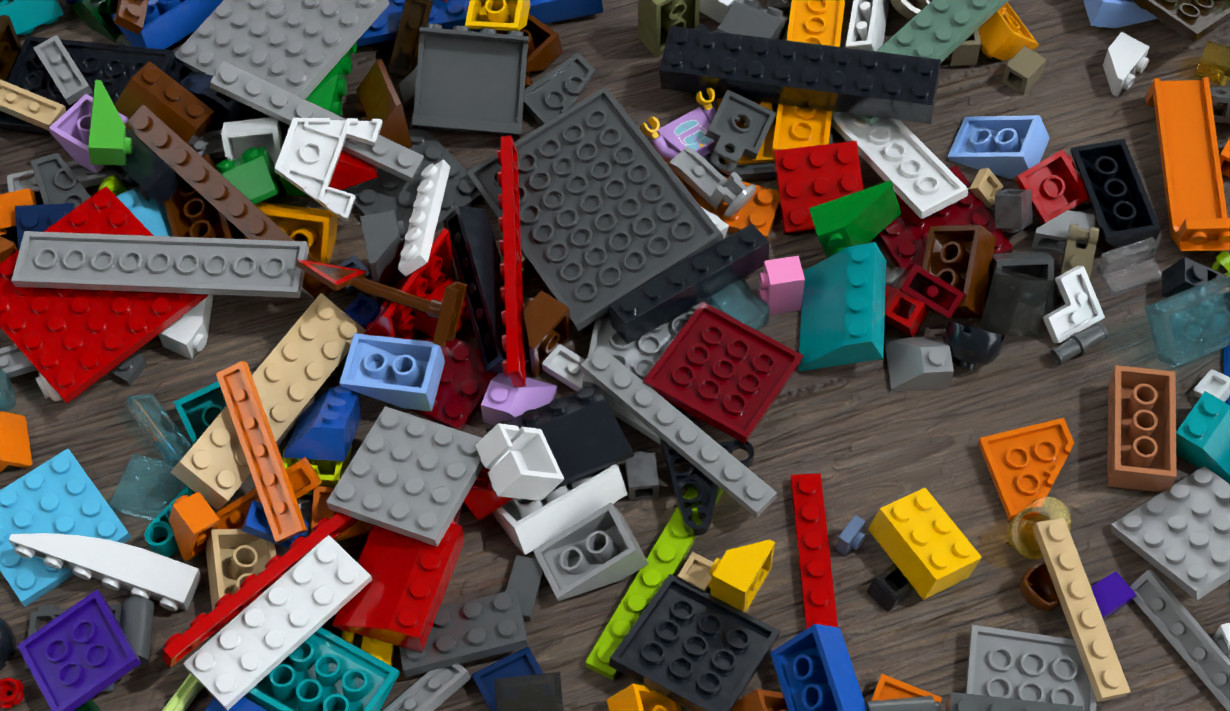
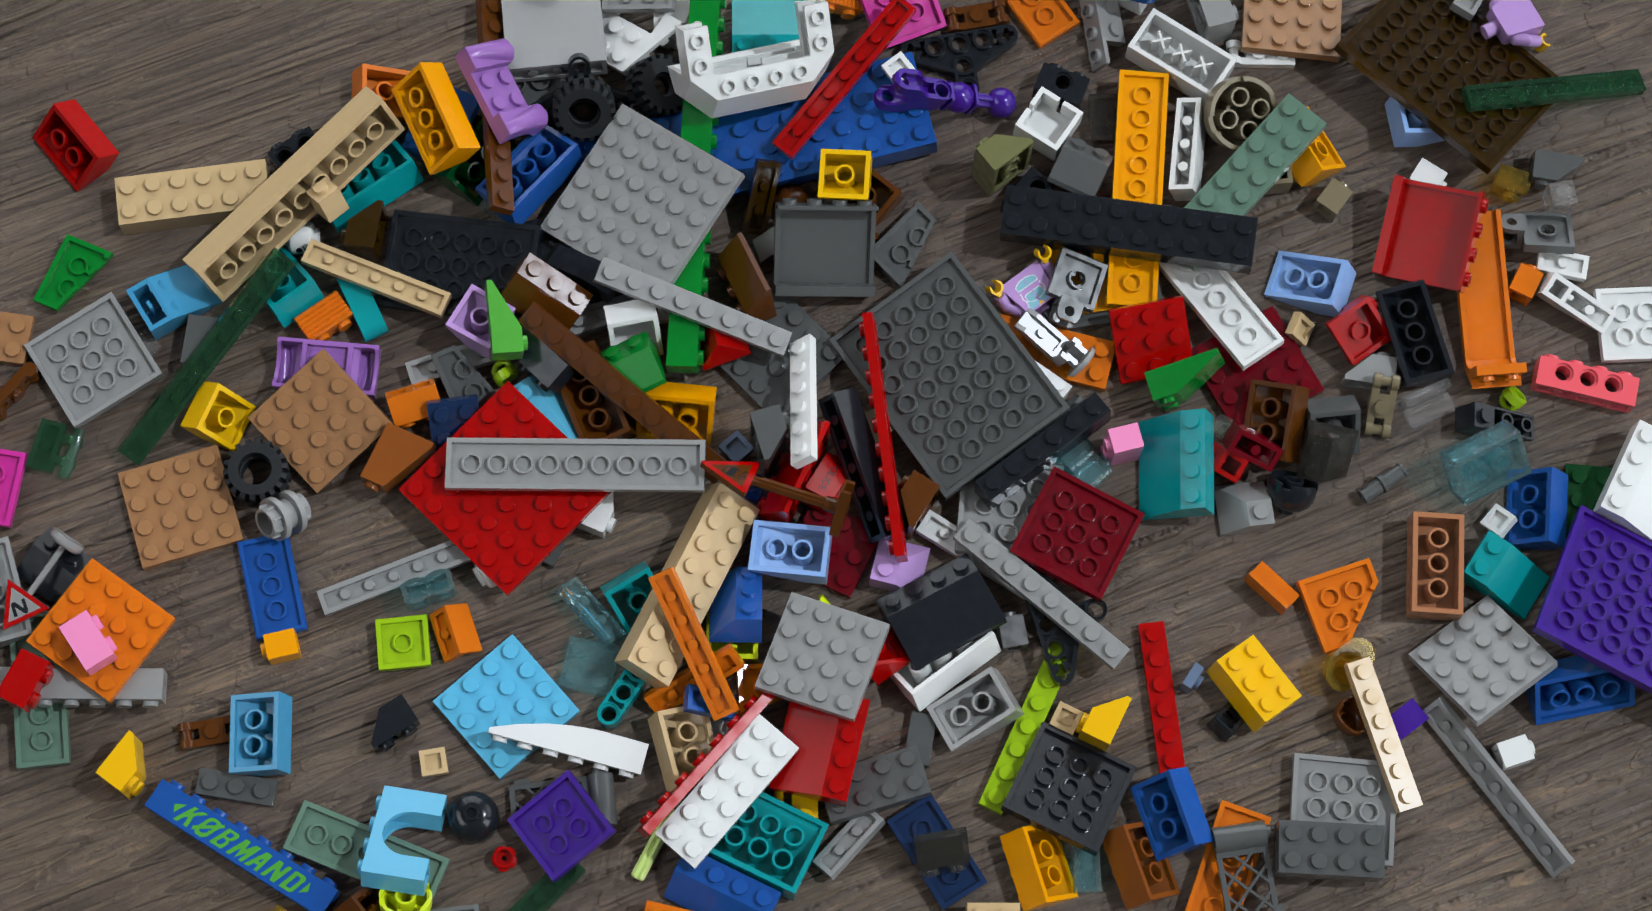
camera: 10 degrees left, 15 degrees up
light grey plate [33,35,93,105] -> none
orange slope [169,491,220,562] -> none
white wing [275,118,383,222] -> none
white piece [475,423,564,501] -> none
flat silver brick [995,189,1033,233] -> none
white plate [1043,266,1105,343] -> none
none -> orange panel [1244,561,1300,616]
none -> red panel [1372,175,1489,293]

